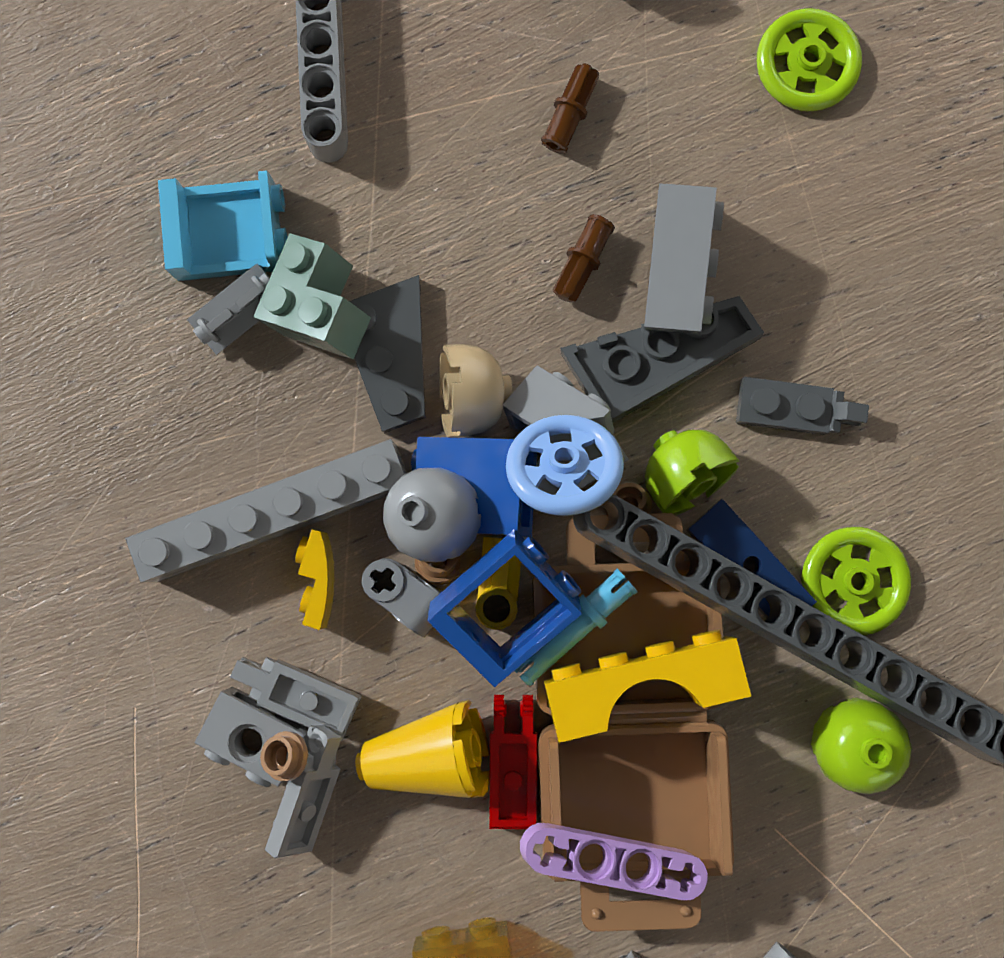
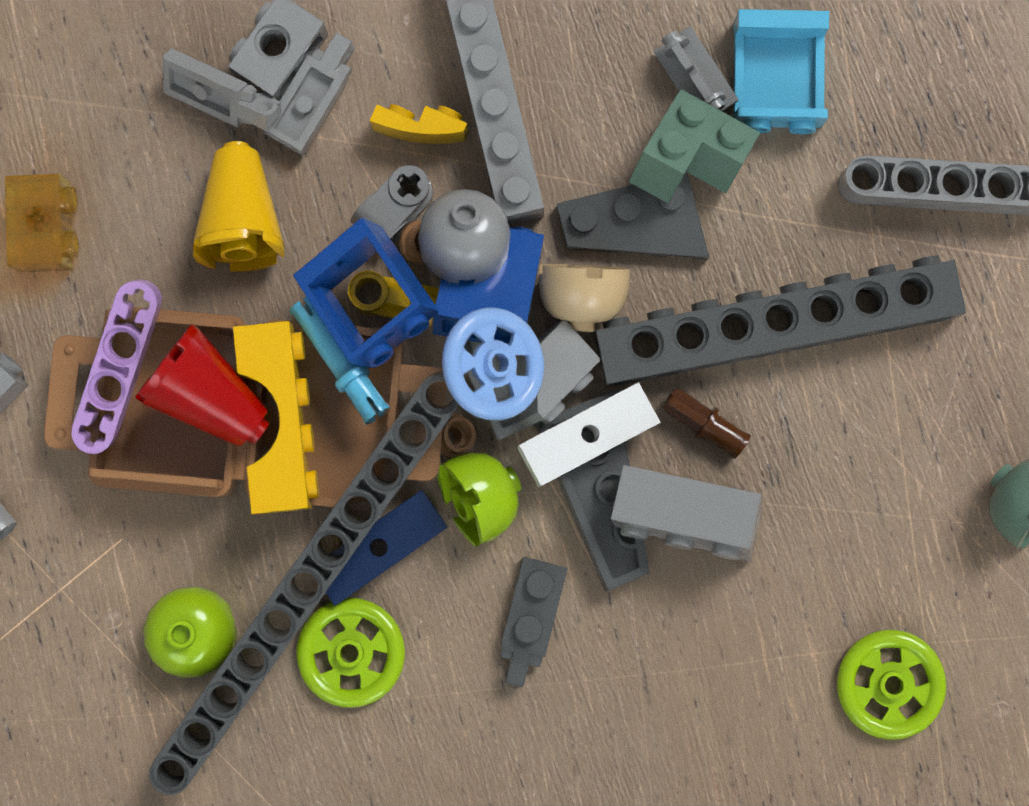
camera: 100 degrees right, 0 degrees up
medium nougat plate [260,731,308,781] -> none
red hinge [489,695,537,829] -> none
reddish brown axle [541,63,599,154] -> none
none -> red cone [134,324,270,447]
none -> white tile [517,382,660,488]
none -> dark grey brick [594,255,966,388]

